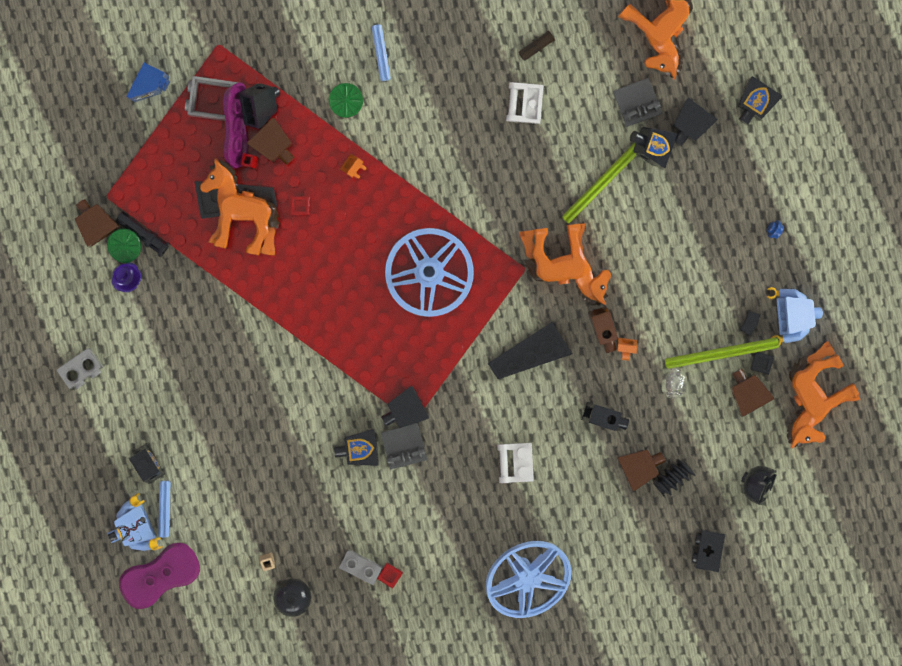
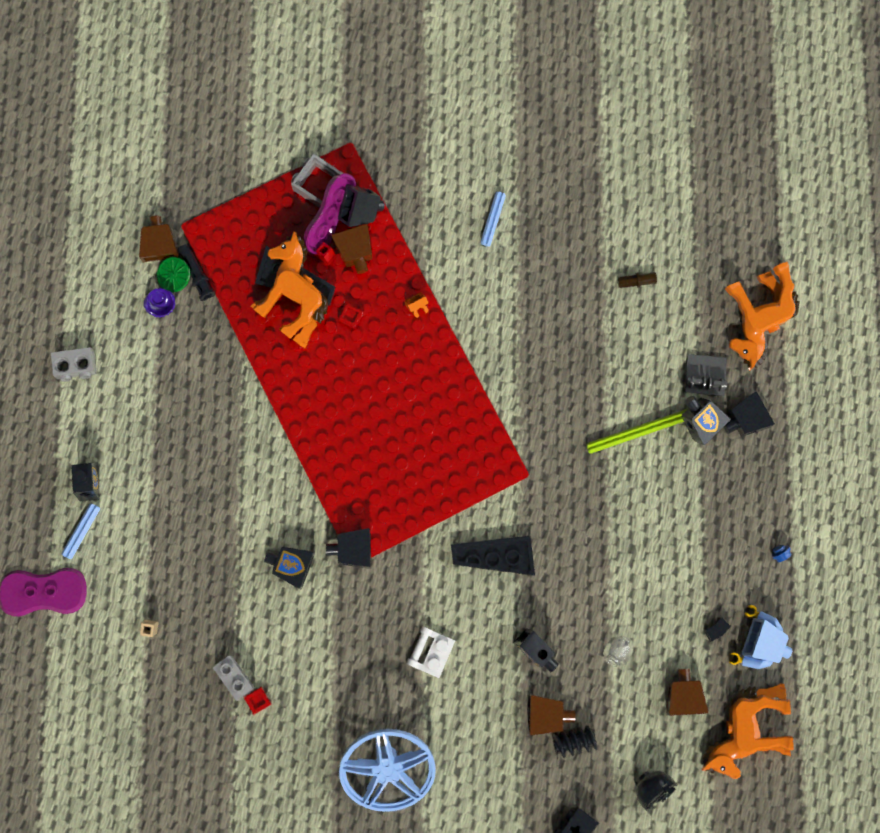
camera: 25 degrees right, 10 degrees down
light blue torso [107,493,163,551] -> none
blue slope [126,62,170,102] -> none
black cylinder [273,578,312,617] -> none
green wheel [329,83,363,118] -> none
dark grey hinge [381,423,427,470] -> none
light blue wheel [385,228,474,317] -> none
white plate [506,82,544,124] -> none
orange animal [519,223,611,306] -> none
reddish brown torso [588,306,618,353] -> none
orange tile [617,338,638,361] -> none
lime axle [665,338,779,369] -> none
torso [738,76,782,125] -> none
black tile [750,352,774,375] -> none

